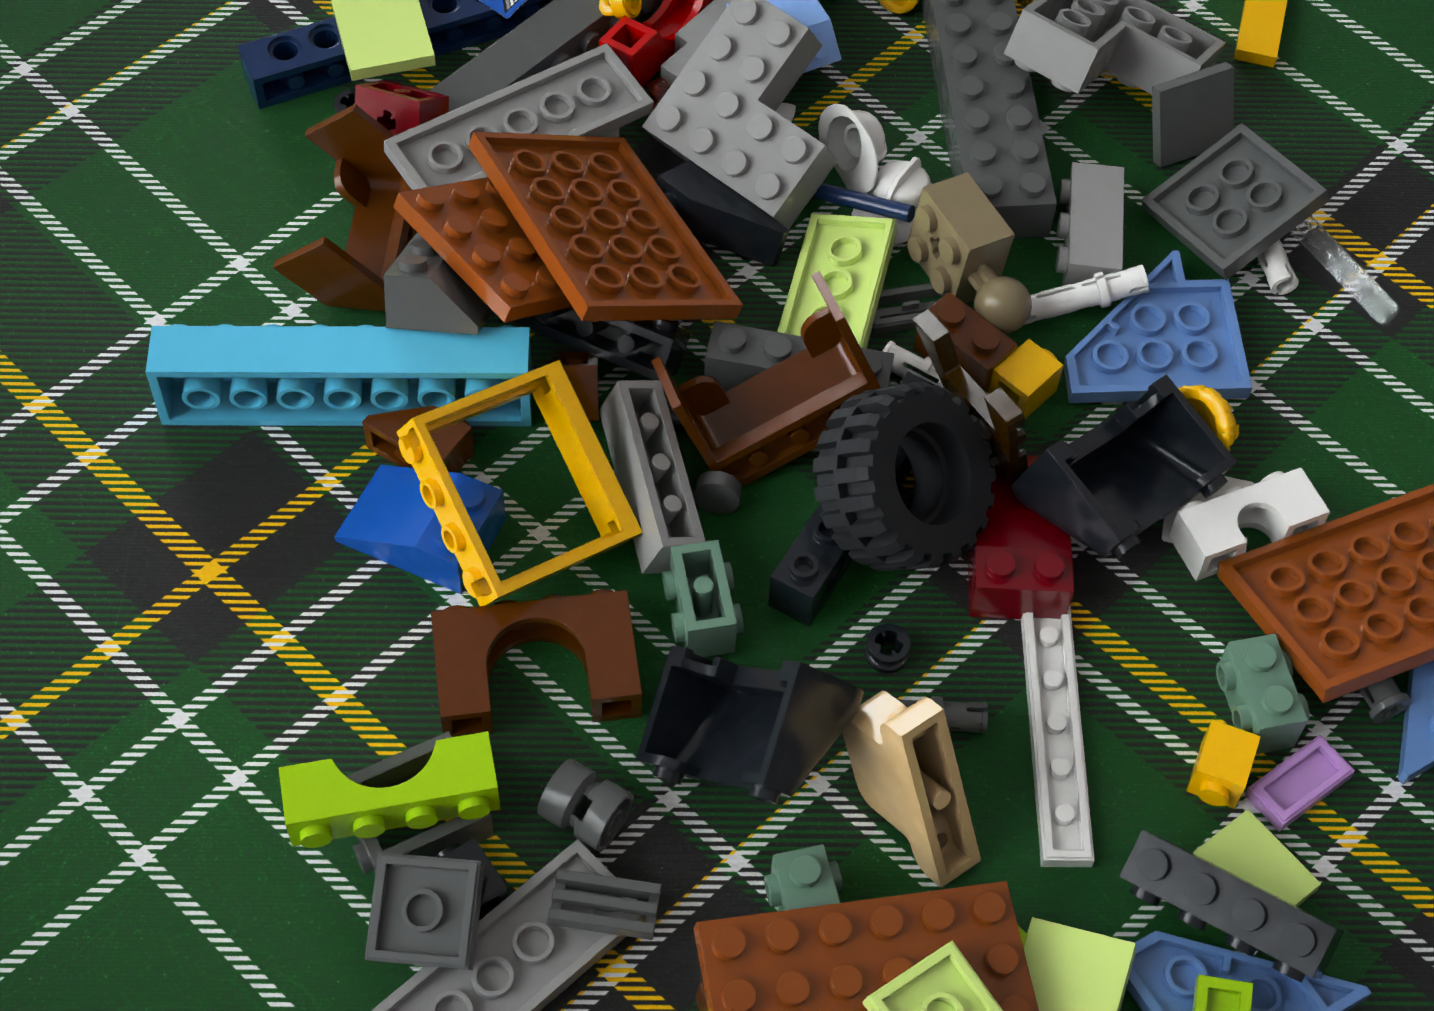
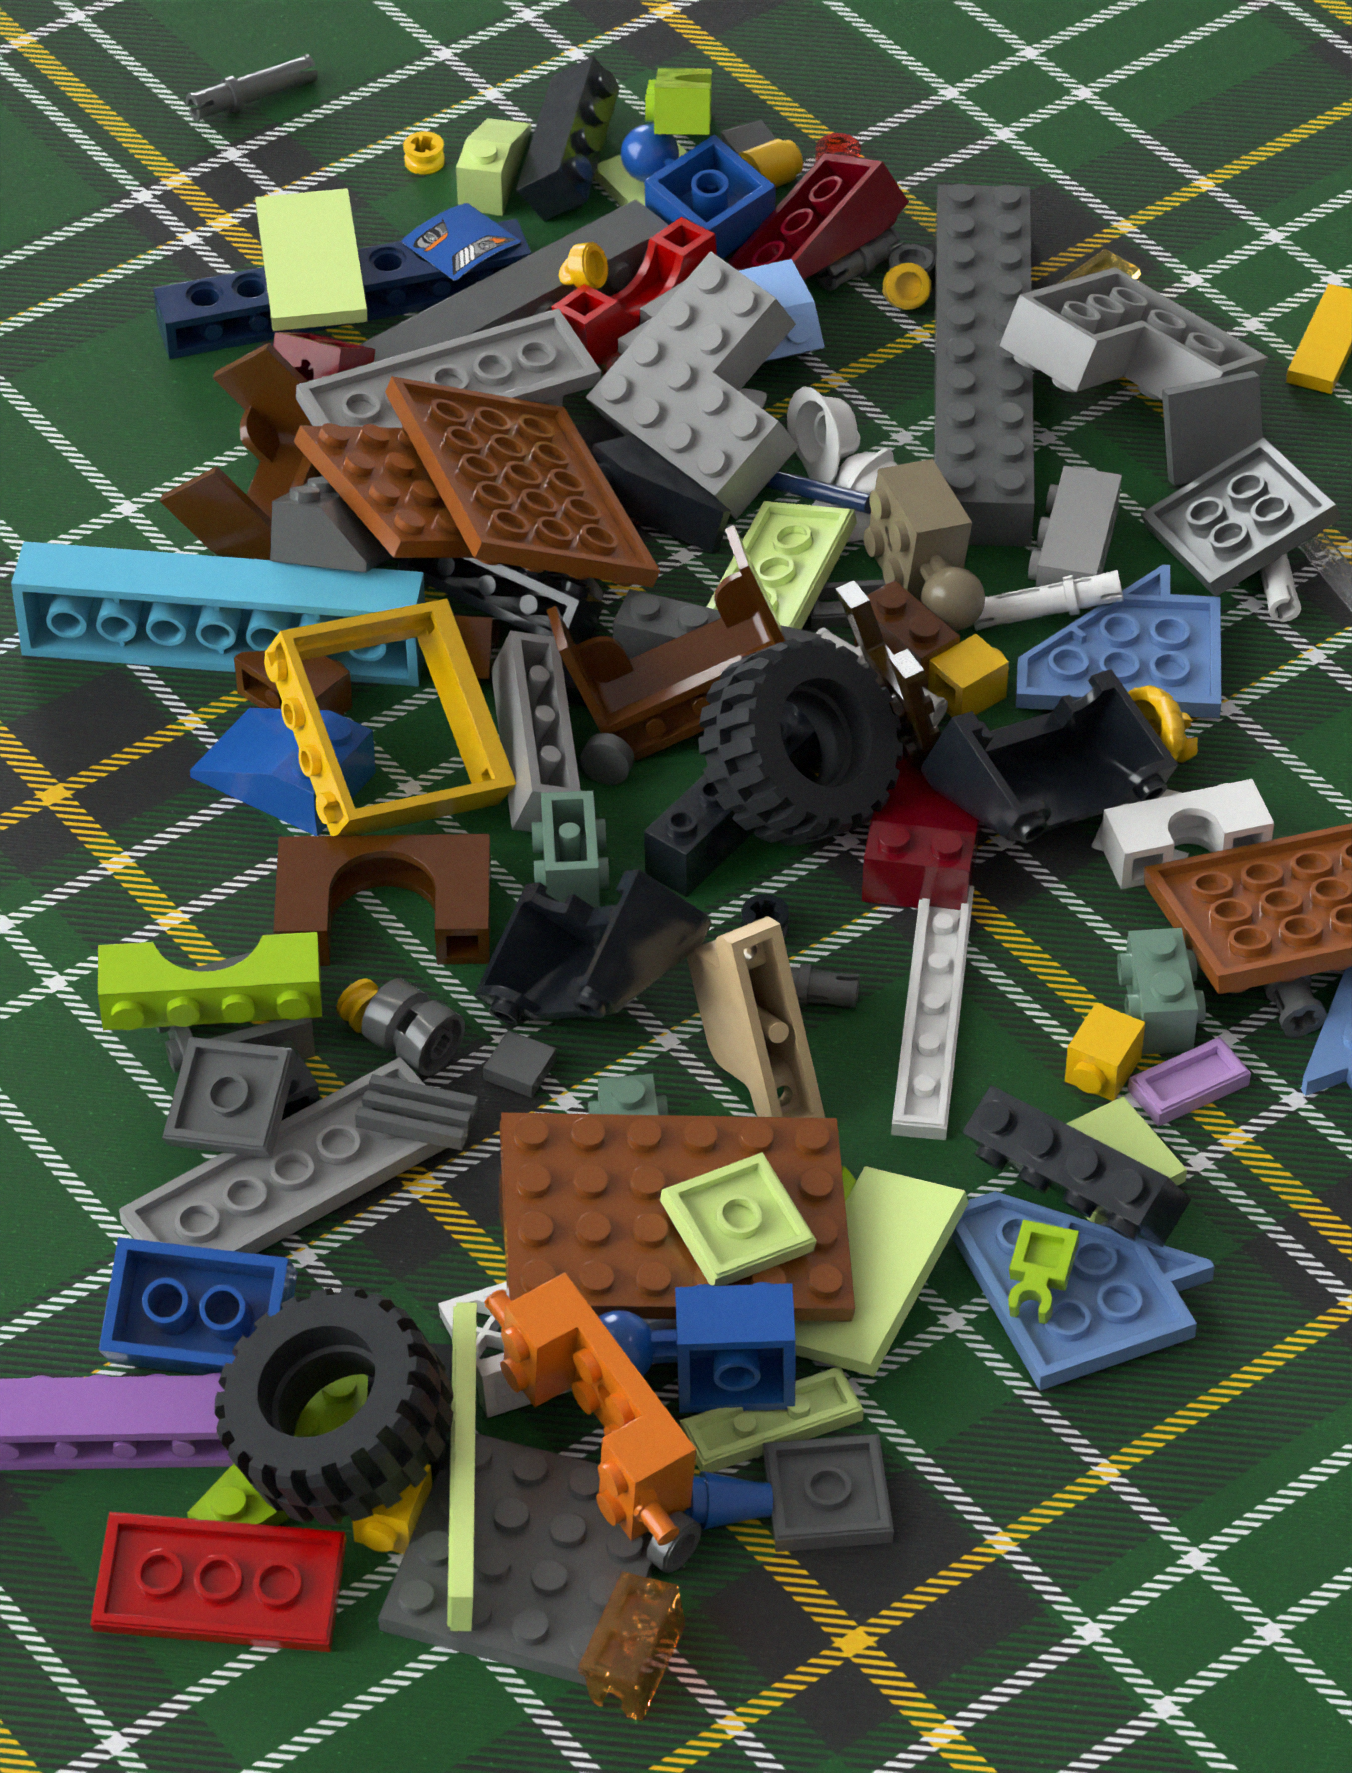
camera: 10 degrees right, 10 degrees down
none -> yellow bush [336,978,378,1033]
none -> dark grey tile [483,1030,557,1098]

